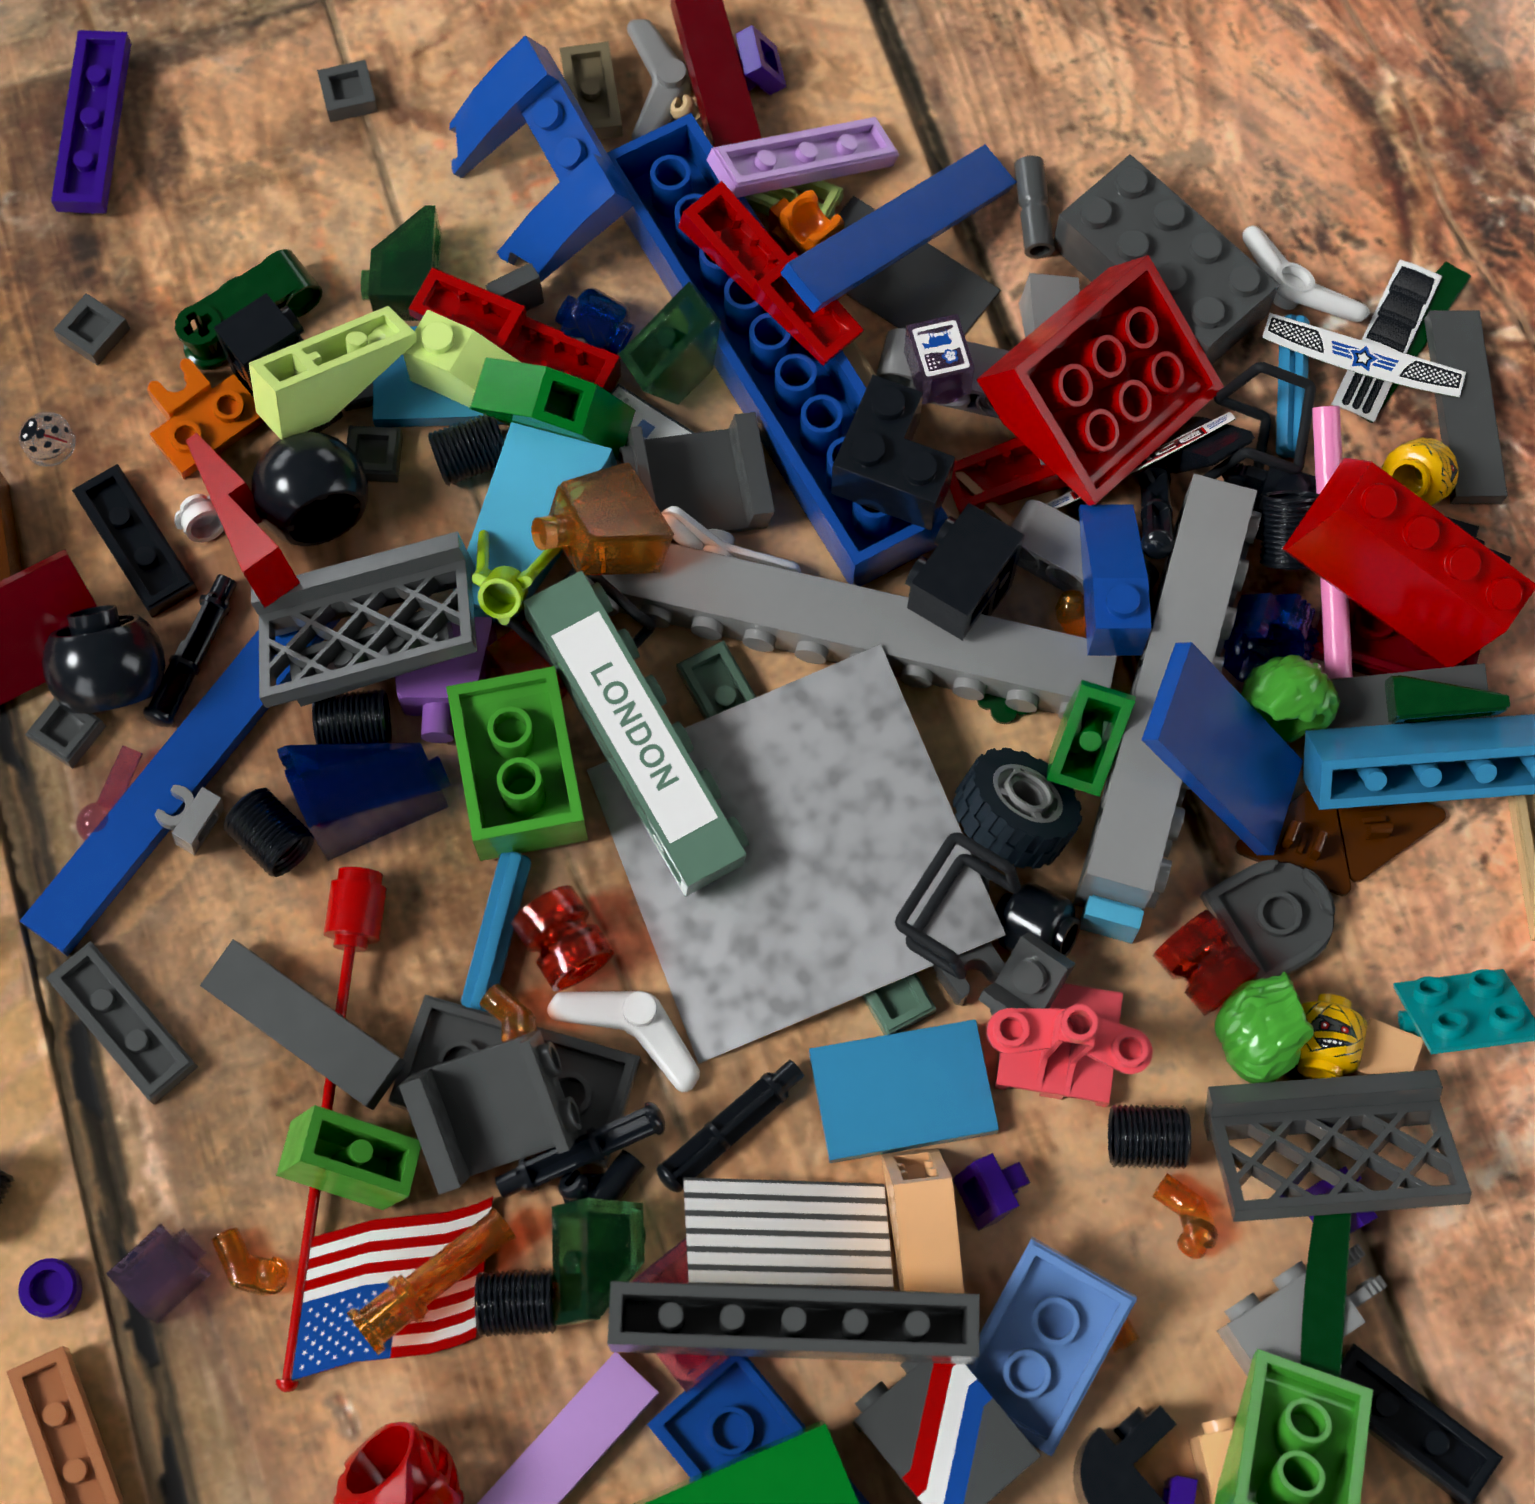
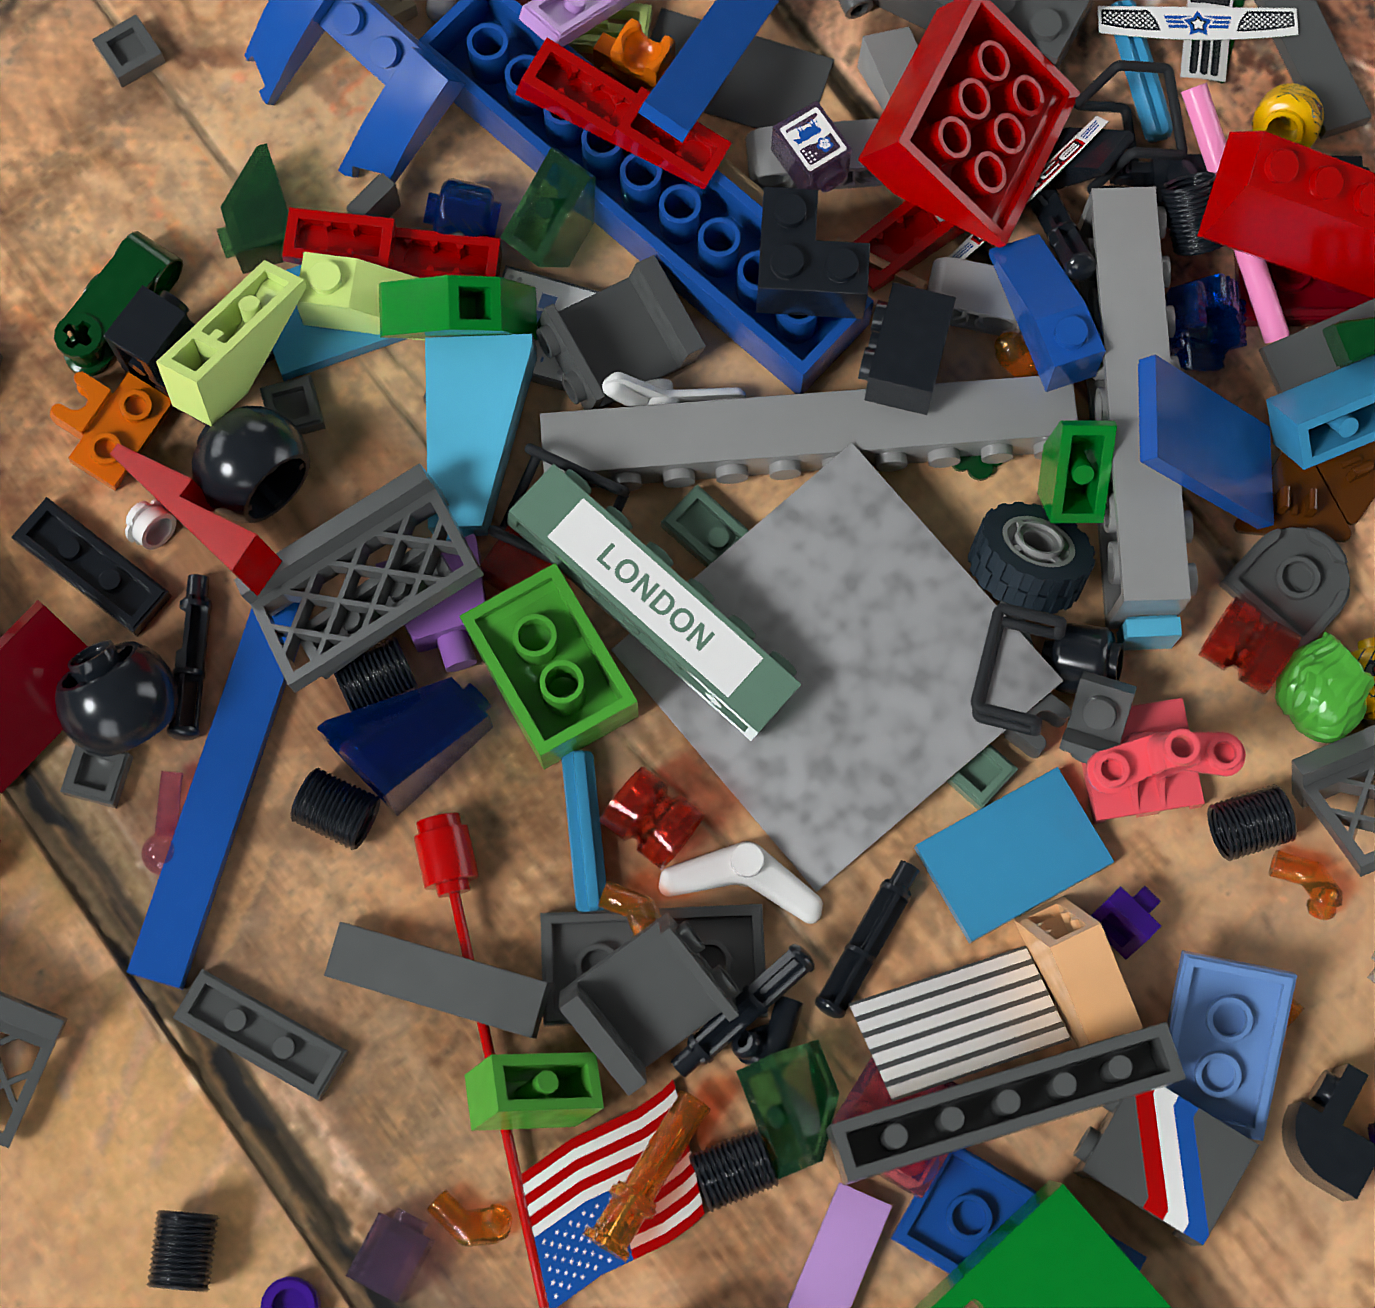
camera: 20 degrees left, 5 degrees up
light grey tile [155,785,224,856] -> none
black piece [428,414,504,486] -> none
lime plant [472,530,570,625] -> none
clear orange torso [531,462,674,575] -> none
bright green hair [1241,655,1341,742] -> none

